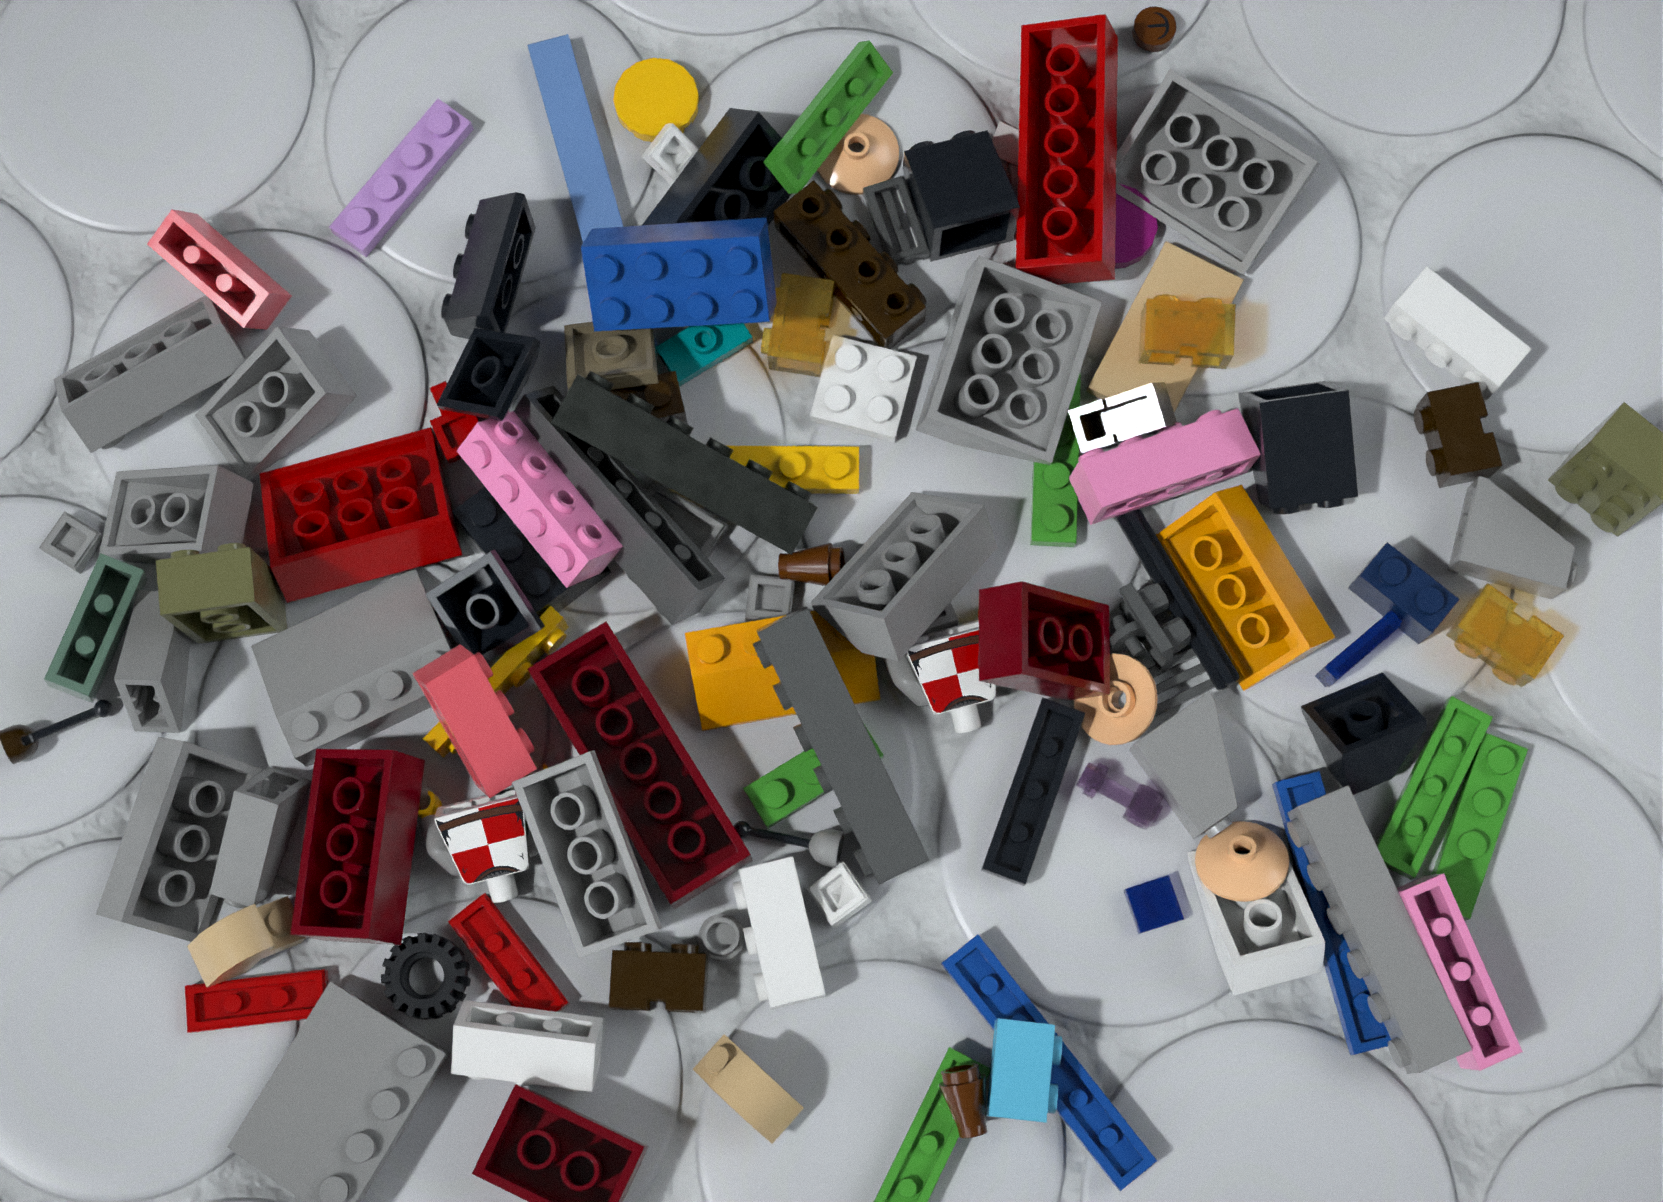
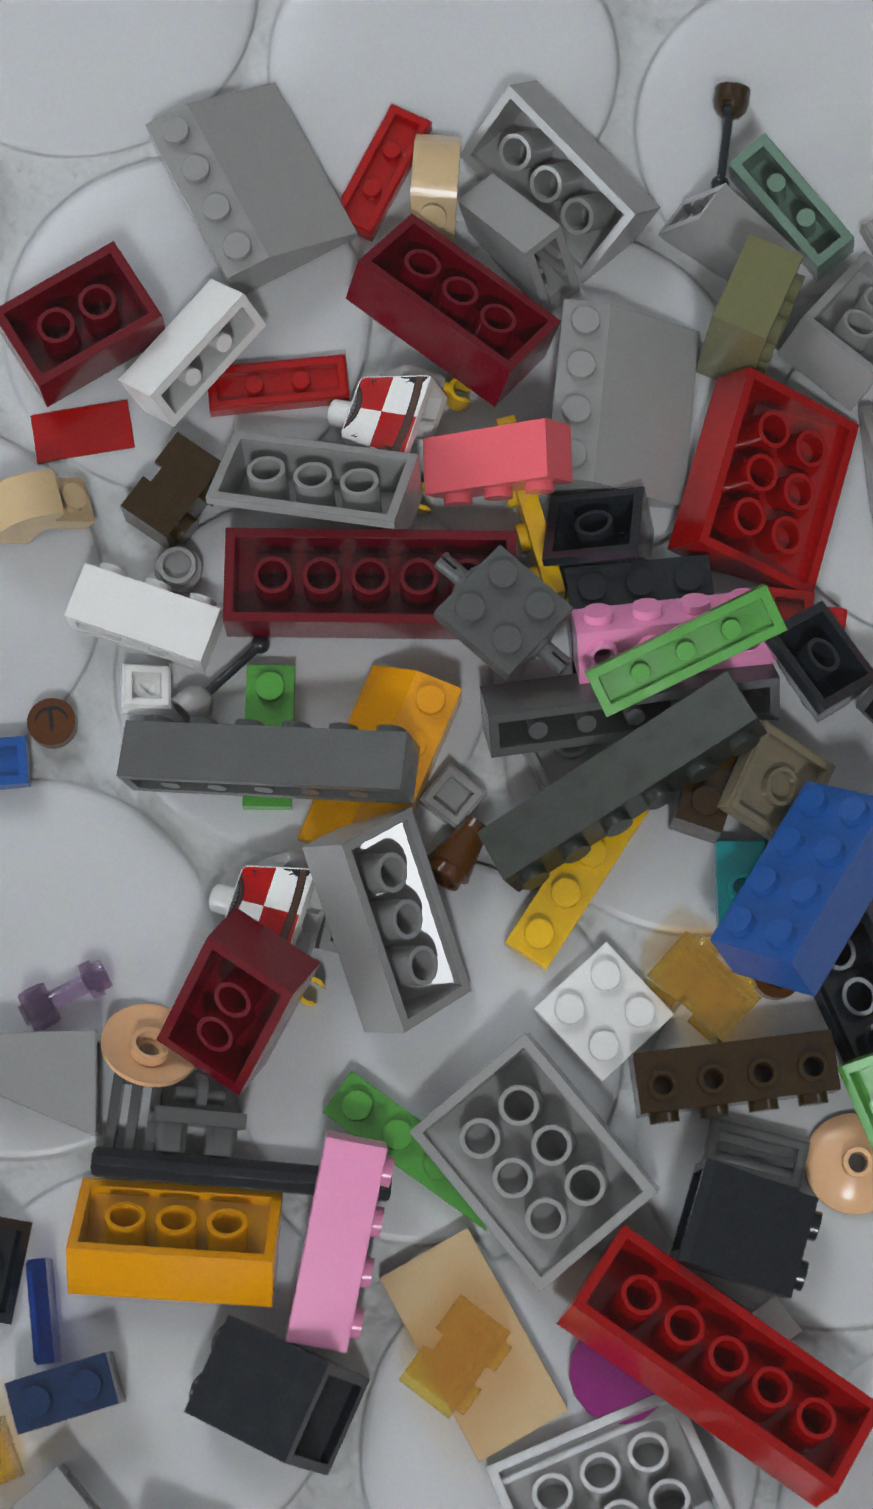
camera: 120 degrees right, 0 degrees up
black tyre [381,933,471,1020] -> none
black plate [981,697,1085,886] -> none
brick [1068,382,1177,453] -> none
none -> reddish brown tile [27,698,78,749]
none -> red sticker [30,400,135,463]
none -> dark grey plate [433,545,573,681]
none -> bright green plate [584,584,787,717]

